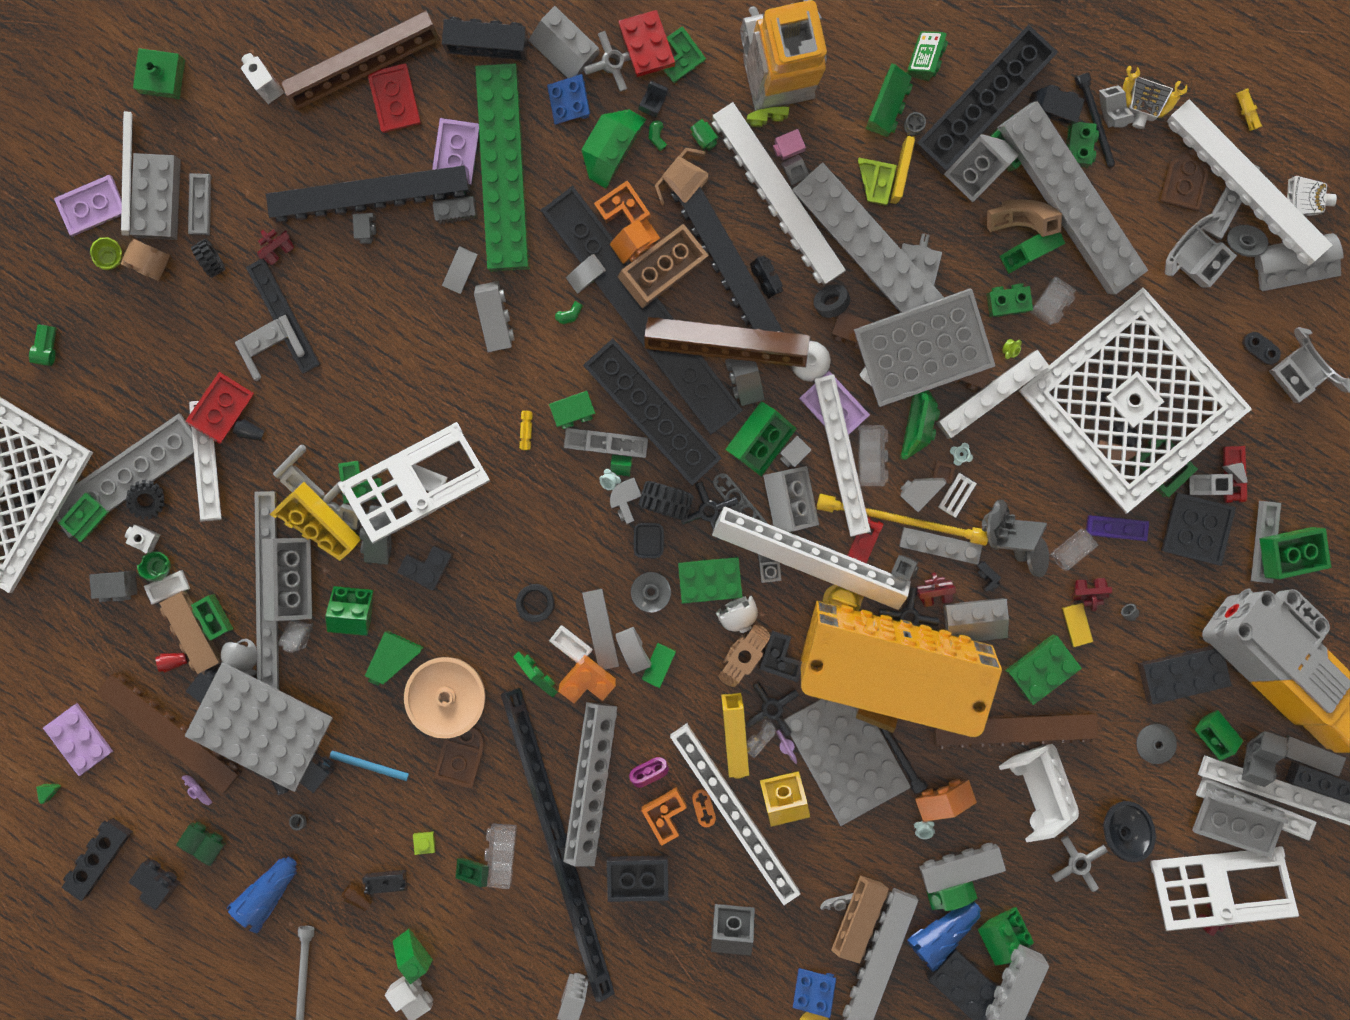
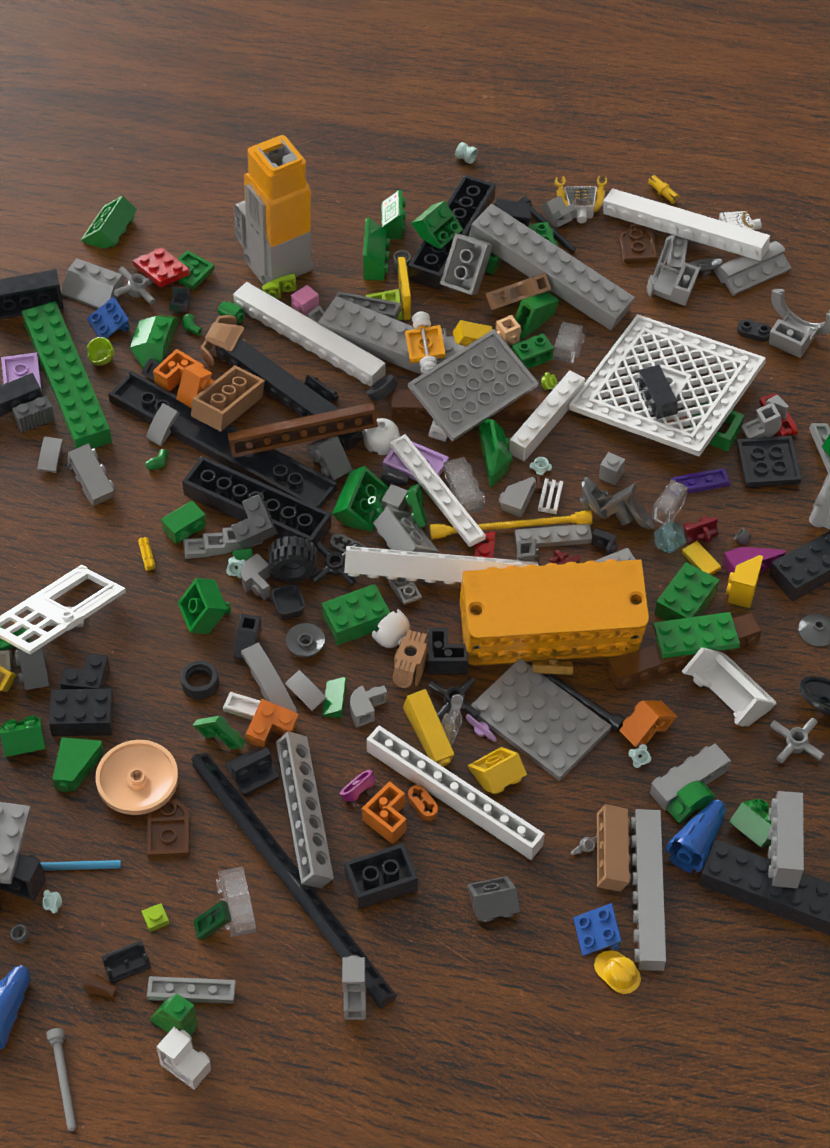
camera: 15 degrees left, 35 degrees down
none -> light aqua plate [43,890,62,913]
none -> black brick [49,688,114,736]
none -> lime hair [86,337,114,366]
none -> black plate [141,358,160,381]
none -> light grey plate [147,976,236,1004]
none -> green brick [178,578,231,634]
none -> black bracket [225,747,279,796]
none -> dark grey brick [231,494,278,549]
none -> black slope [234,614,262,660]
none -> dark grey tile [334,291,403,320]
none -> light grey brick [350,685,387,727]
none -> green arm [368,496,384,520]
none -> black cone [380,466,409,486]
none -> light orange plate [405,312,446,374]
none -> green plate [406,484,428,528]
none -> green slope [411,201,463,249]
none -> yellow brick [453,320,493,347]
none -> light nougat brick [496,315,521,346]
none -> light grey brick [599,452,625,485]
none -> black brick [636,365,678,419]
none -> clear light blue brick [653,521,687,554]
none -> green plate [653,612,740,659]
none -> magenta slope [722,547,786,575]
none -> yellow slope [726,555,763,608]

